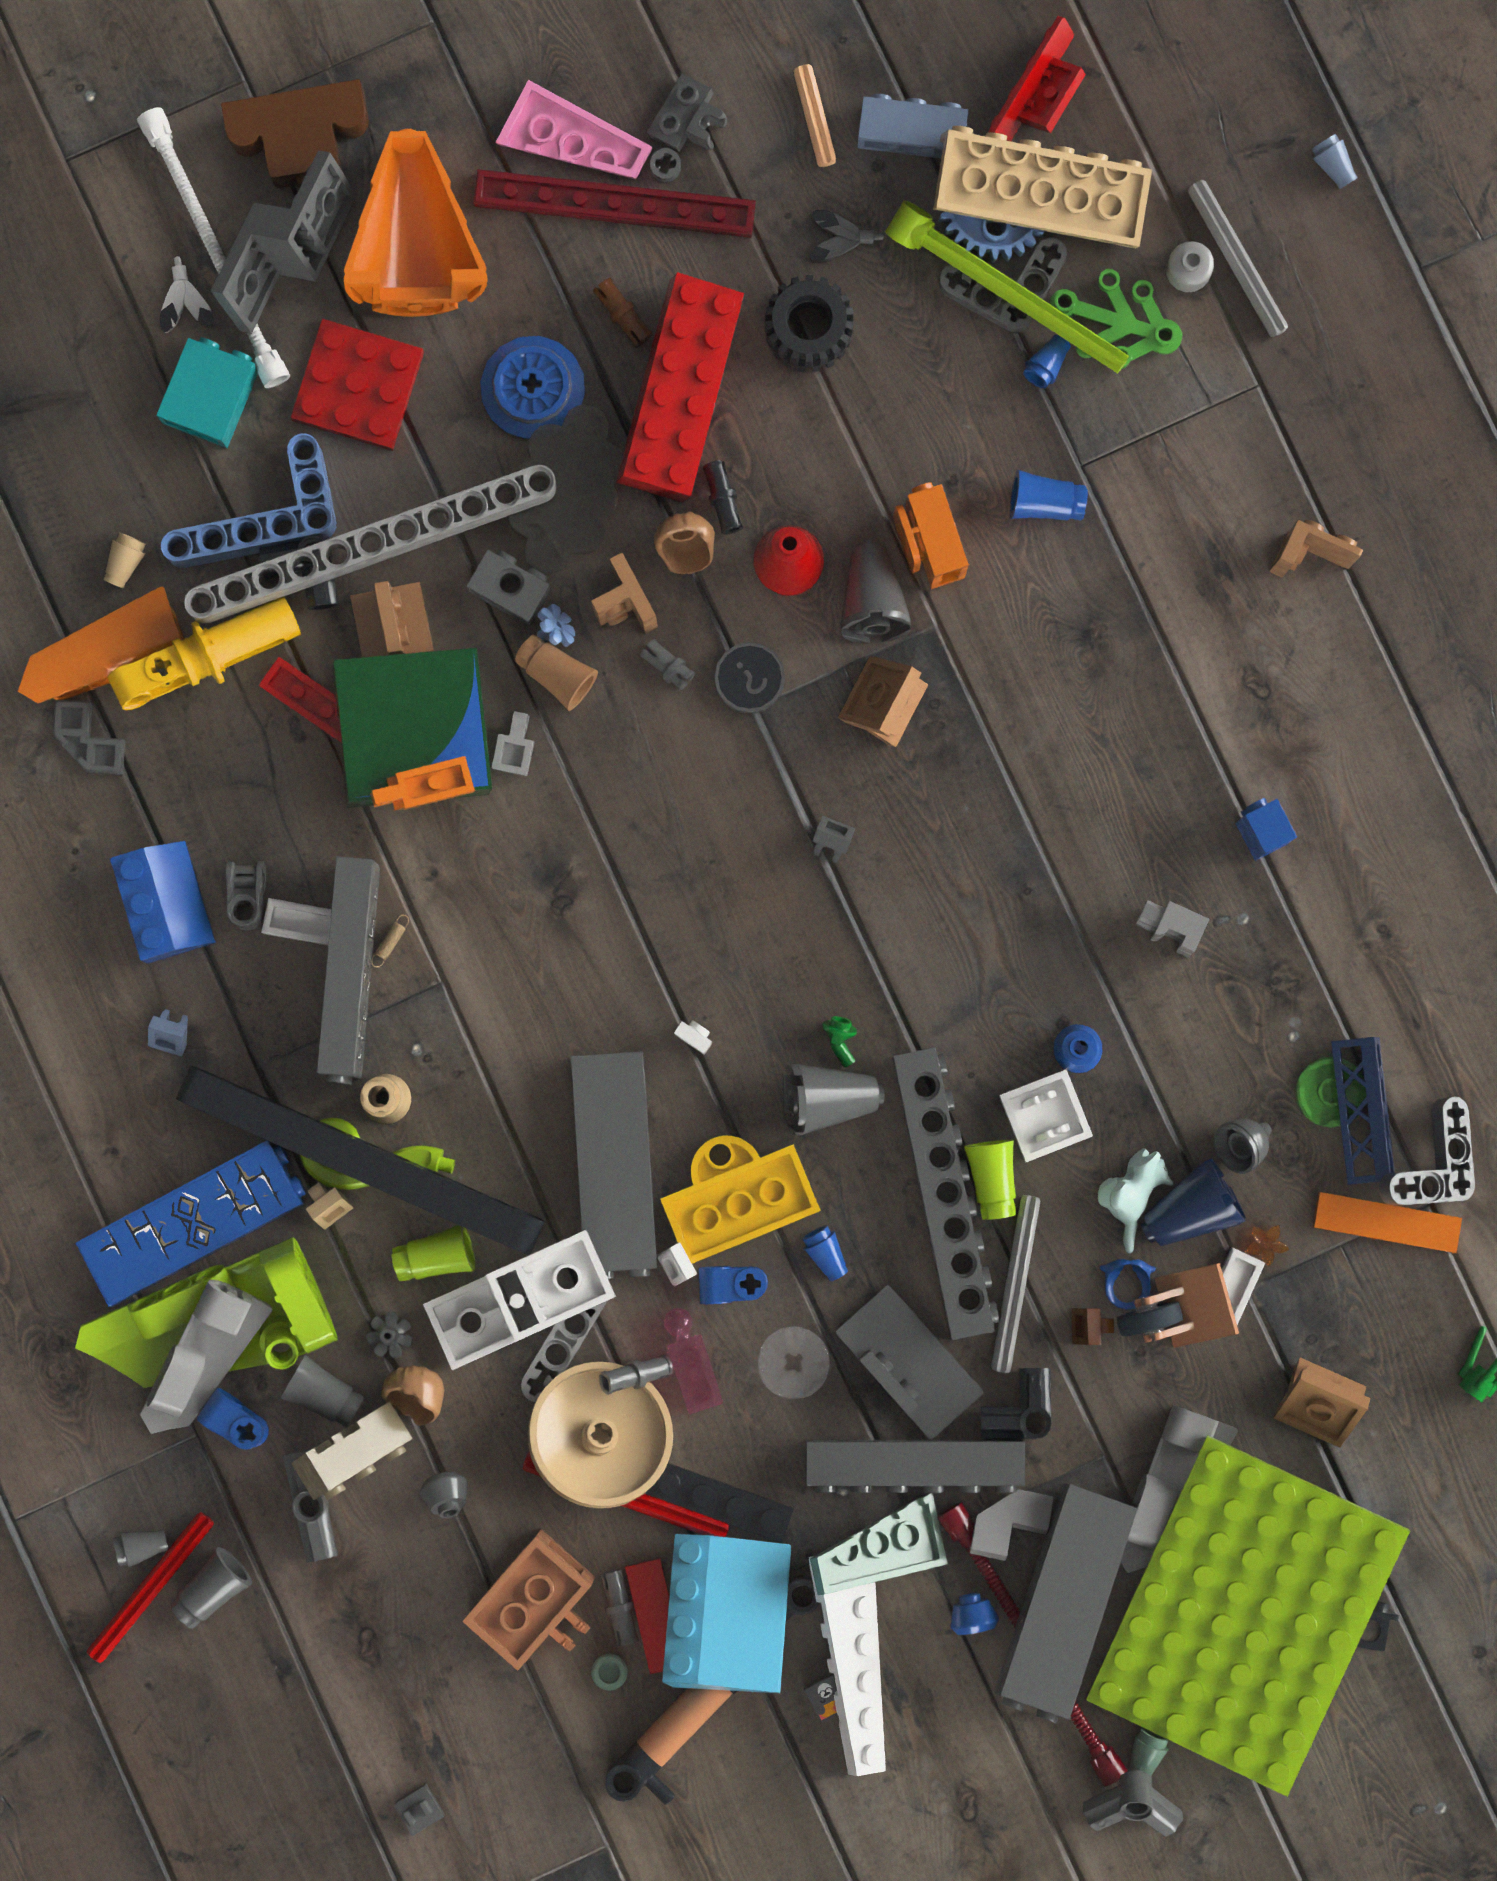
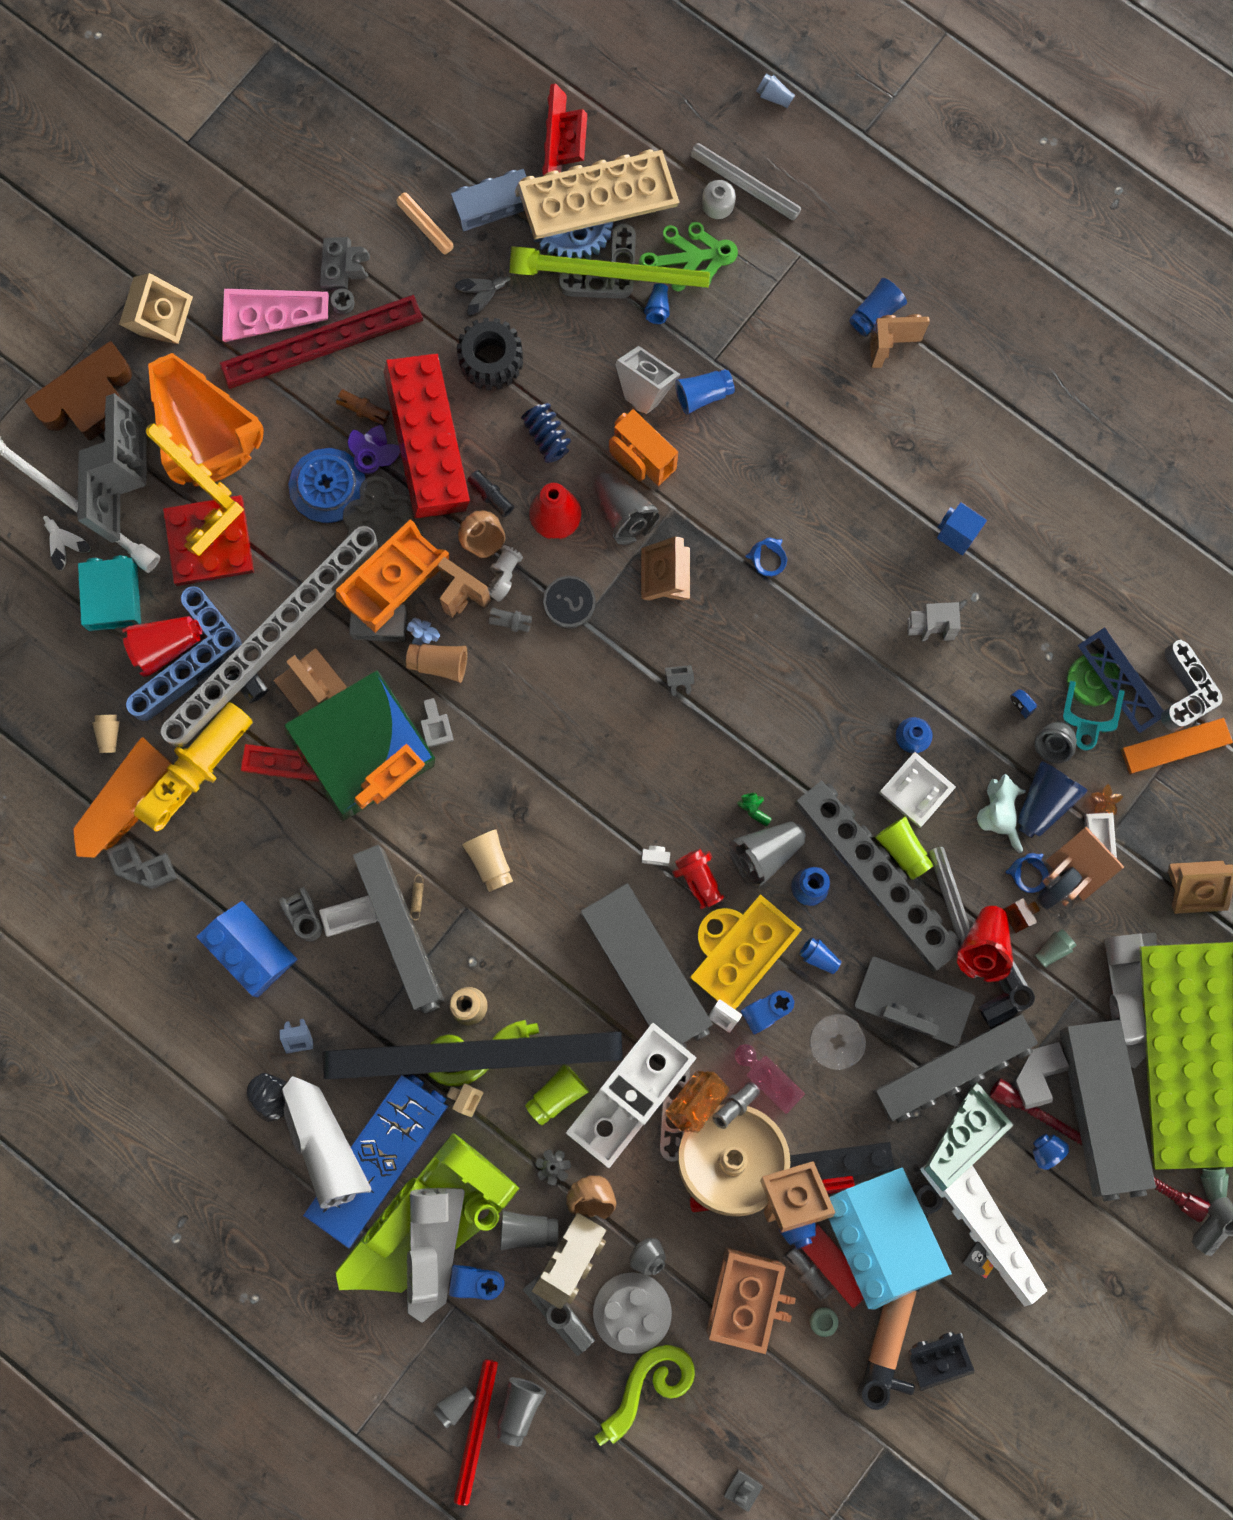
camera: 30 degrees left, 5 degrees down
none -> tan slope [119,273,193,344]
none -> red cone [122,616,202,678]
none -> yellow bracket [146,423,244,556]
none -> black hair [247,1073,287,1122]
none -> panel [282,1076,371,1208]
none -> orange piece [336,519,449,633]
none -> dark purple plate [348,425,400,474]
none -> tan plant [462,829,513,892]
none -> light grey connector [488,545,523,602]
none -> dark blue piece [520,403,571,463]
none -> light grey piece [593,1272,672,1354]
none -> lime plant [594,1345,695,1446]
none -> light grey slope [615,346,680,414]
none -> clear orange brick [665,1071,730,1133]
none -> red piece [672,848,725,909]
none -> blue piece [745,538,788,577]
none -> medium nougat bracket [760,1161,836,1233]
none -> blue cone [779,1222,816,1249]
none -> blue plant [791,867,830,906]
none -> blue plant [849,278,907,337]
none -> black bracket [908,1332,975,1391]
none -> red cone [957,906,1013,982]
none -> blue tile [1010,689,1037,719]
none -> sand green cone [1035,929,1076,968]
none -> teal piece [1063,681,1125,751]

